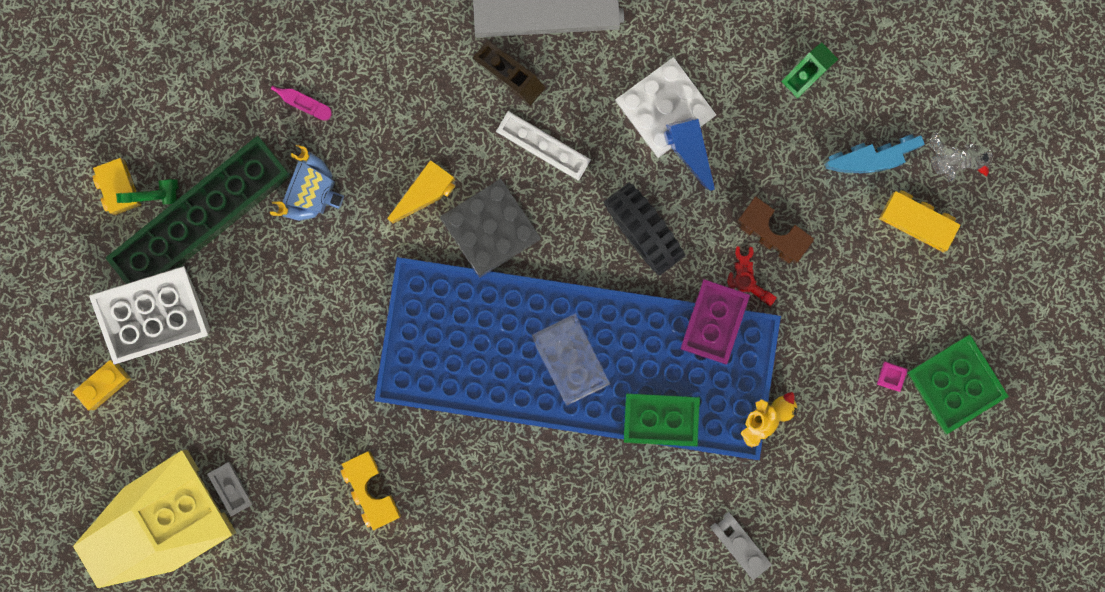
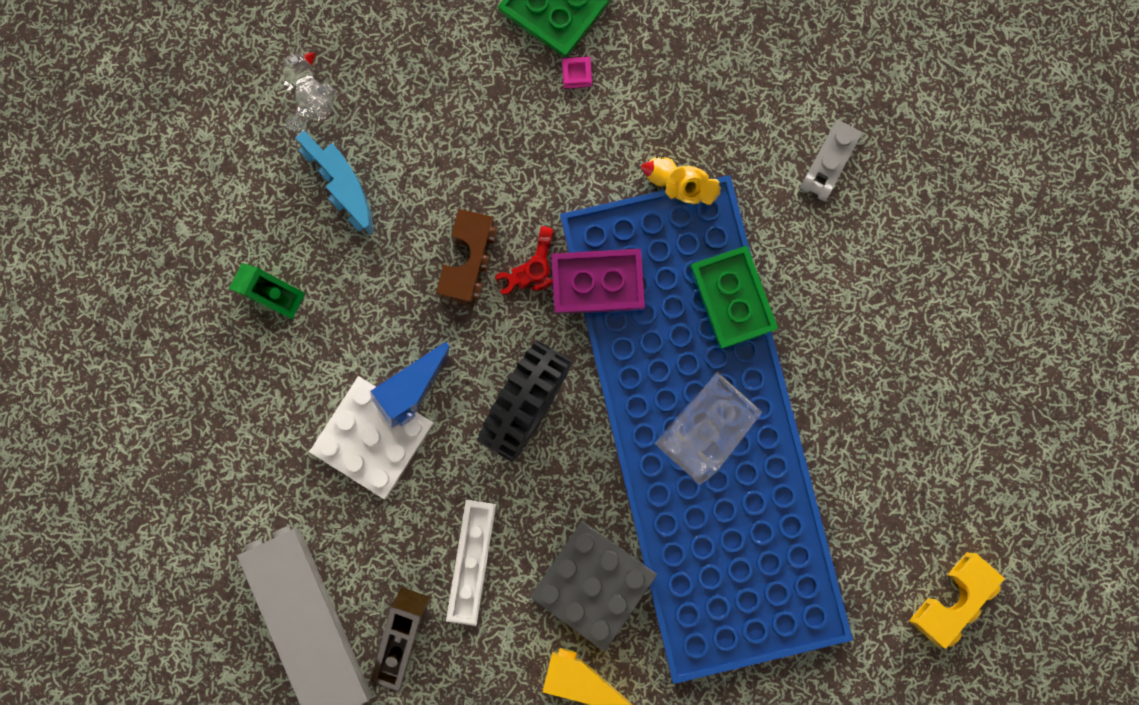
camera: 115 degrees left, 5 degrees down
yellow brick [879,190,960,252] -> none

